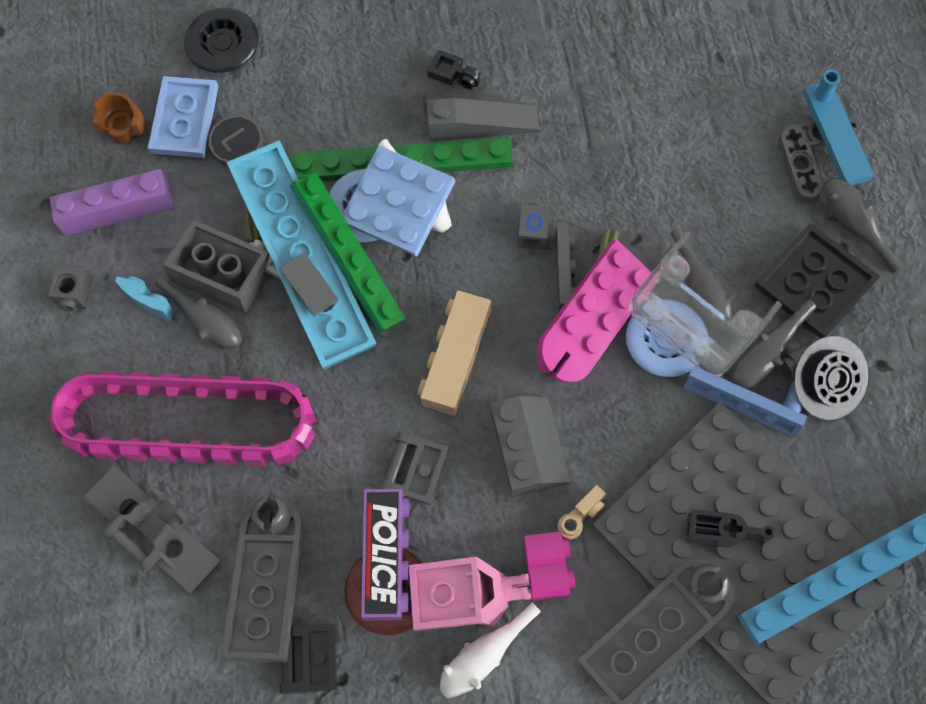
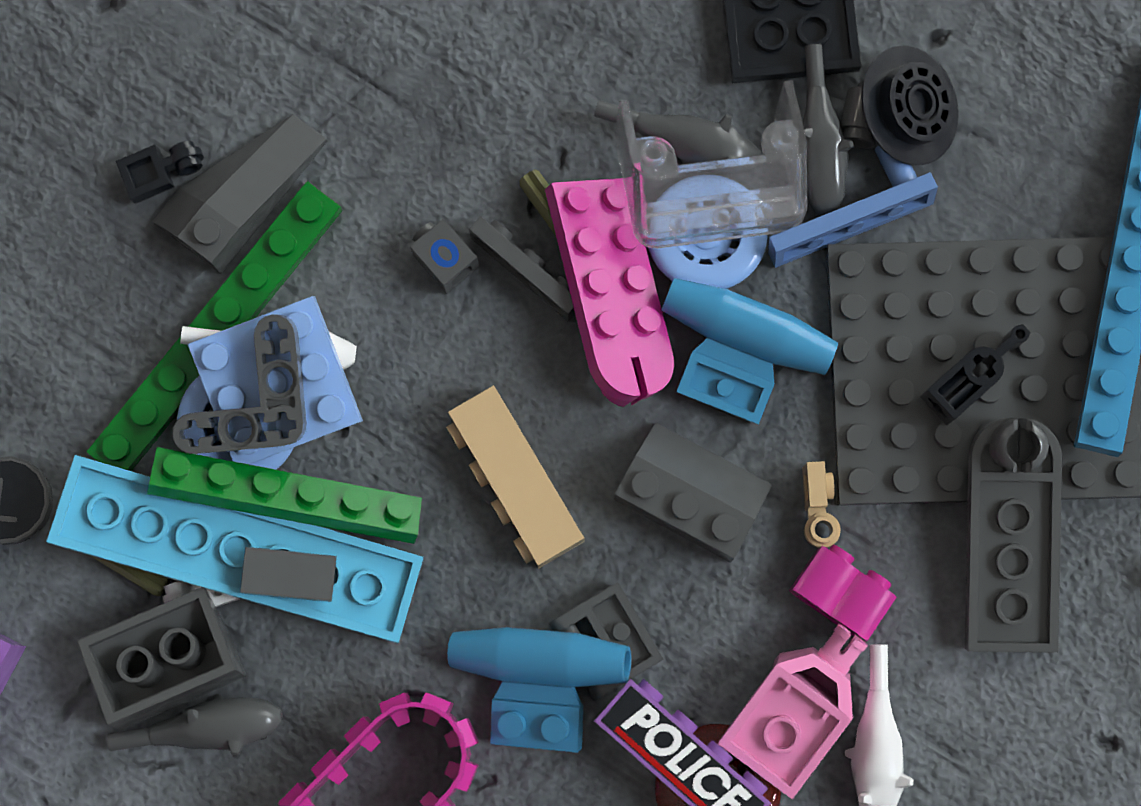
camera: 50 degrees left, 10 degrees up
medium azure slope [115,276,175,321] -> none
none -> dark grey beam [173,314,307,454]
none -> dark azure plate [447,627,631,753]
none -> dark azure plate [661,278,838,424]

